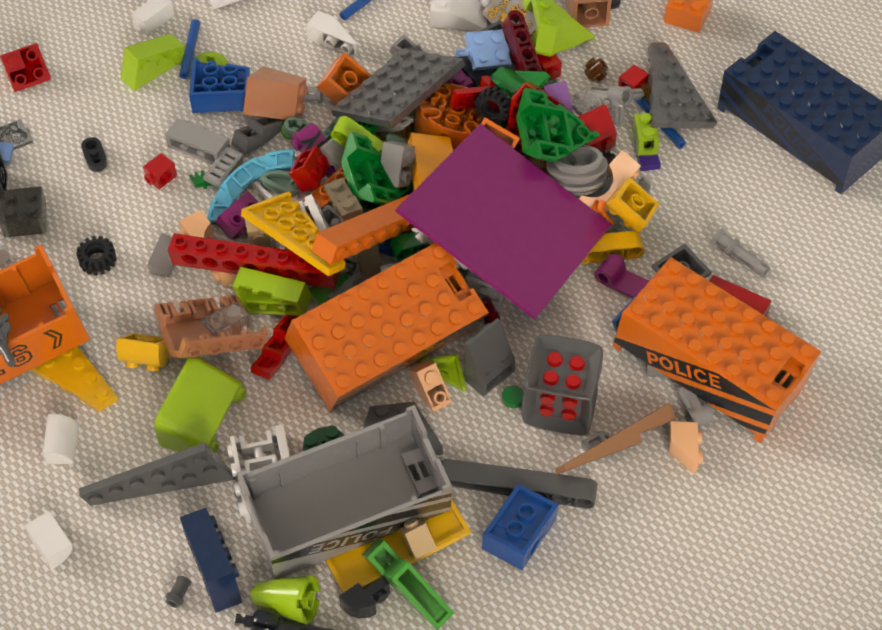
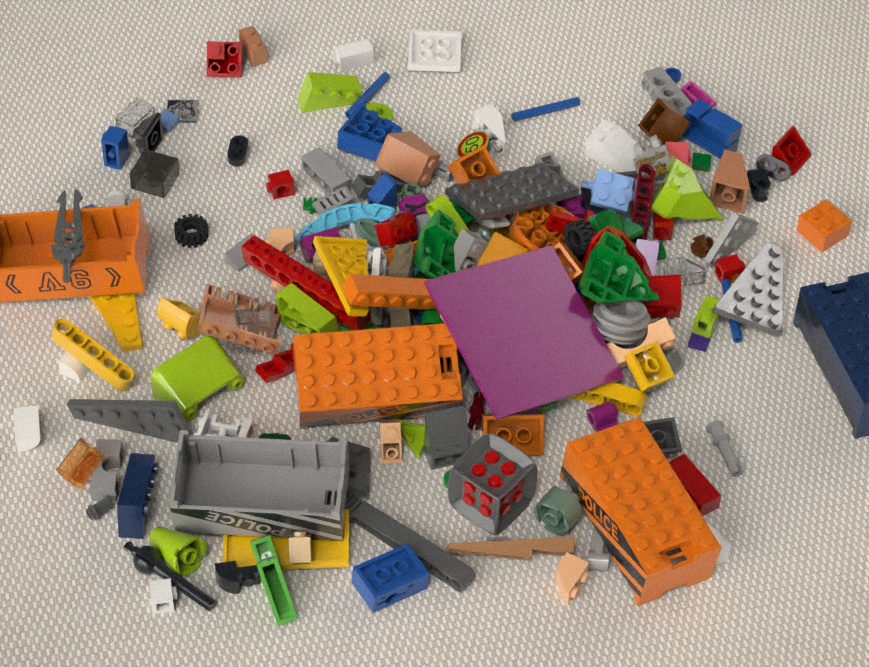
camera: 25 degrees right, 5 degrees down
orange hand [592,200,614,225] -> none
light grey axle [607,85,645,125] -> none
none -> yellow beam [51,318,134,391]
none -> clear orange brick [56,437,104,489]
none -> light grey arch [87,439,123,501]
none -> nougat brick [239,26,268,67]
none -> blue slope [368,173,398,209]
none -> piece [456,131,489,158]
none -> orange slope [481,412,544,455]
none -> sand green brick [534,486,582,536]
none -> light grey plate [704,212,759,266]

